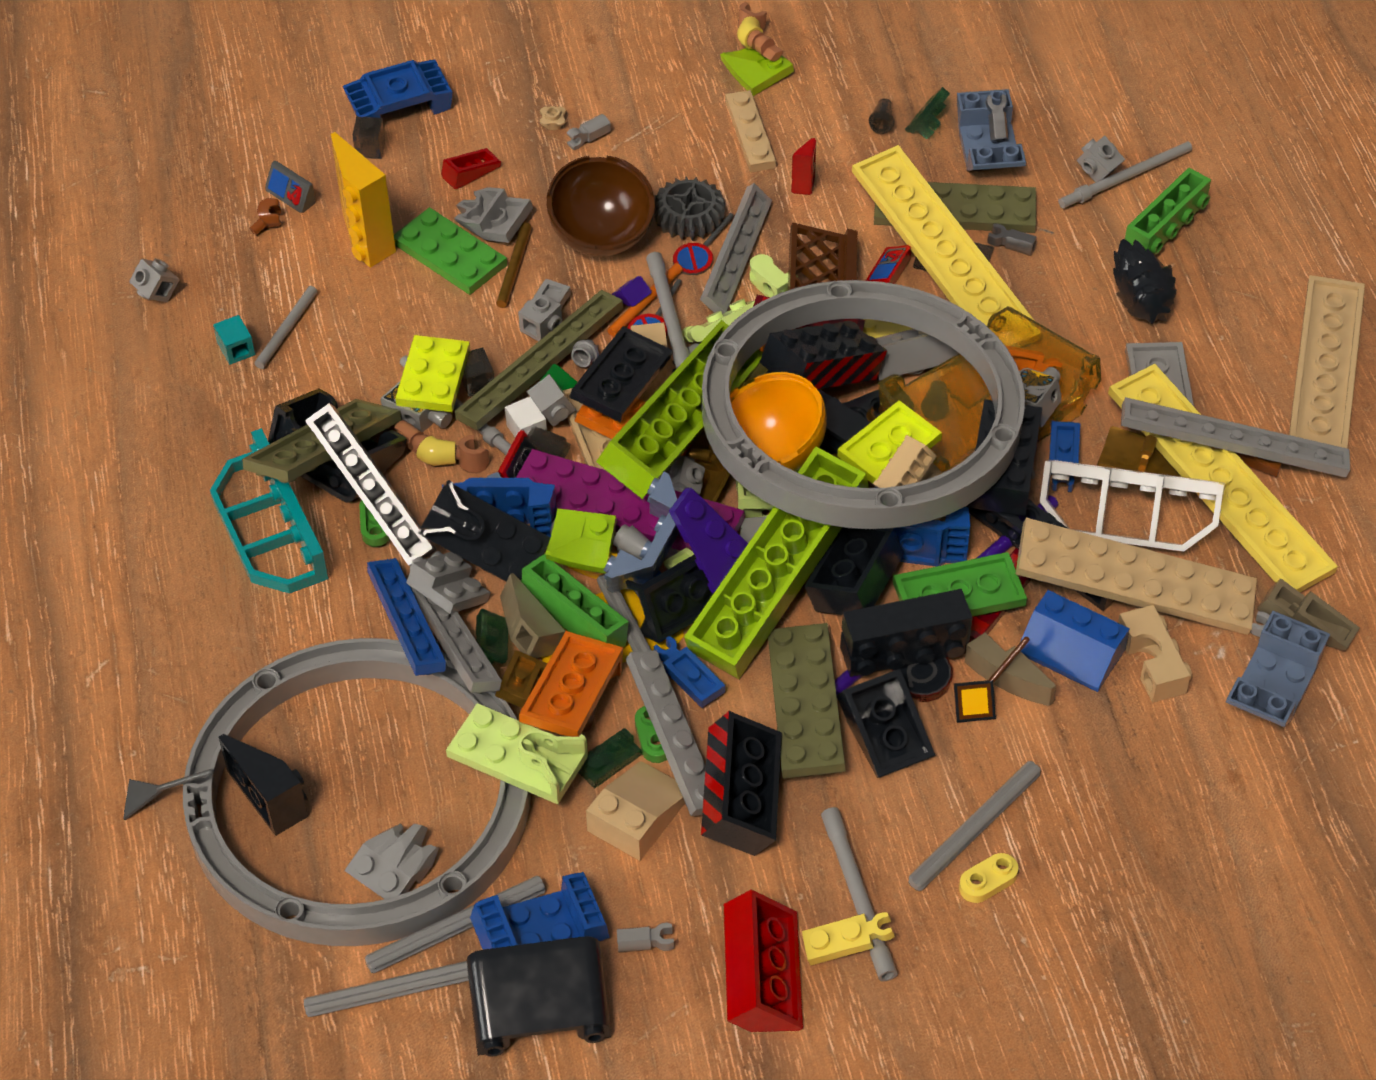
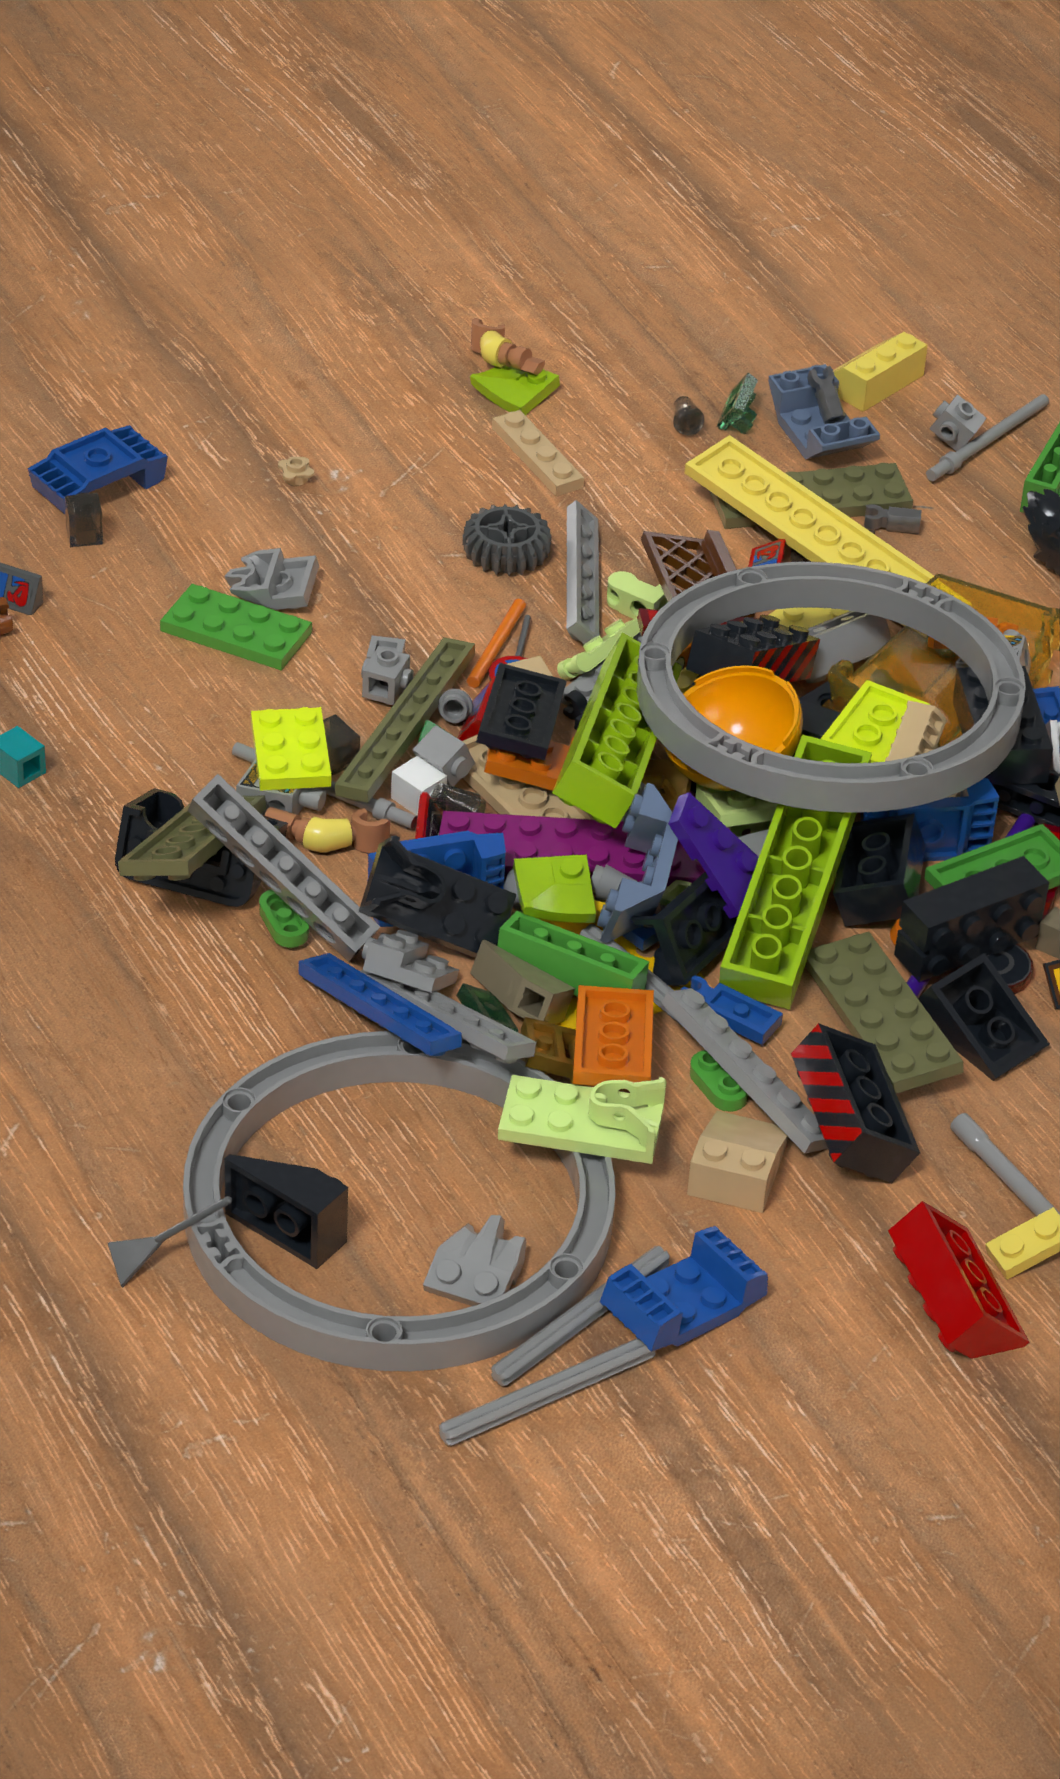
camera: 20 degrees left, 10 degrees down
teal plate [210,428,328,594] -> none
light grey bar [254,286,318,369] -> none
yellow slope [330,132,396,268] -> none
red slope [441,148,501,189] -> none
black windscreen [466,936,611,1057] -> none
pearl gold bar [496,223,532,308] -> none
reddish brown piece [547,155,655,256] -> none
light grey bar [567,114,611,150] -> none
clear green plate [578,728,643,789] -> none
dark purple slope [612,276,651,307] -> none
light grey bar [616,923,674,952] -> none
light grey piece [646,252,690,369] -> none
piece [673,213,734,275] -> none
red slope [791,138,817,195] -> none
none -> light yellow slope [833,332,928,412]

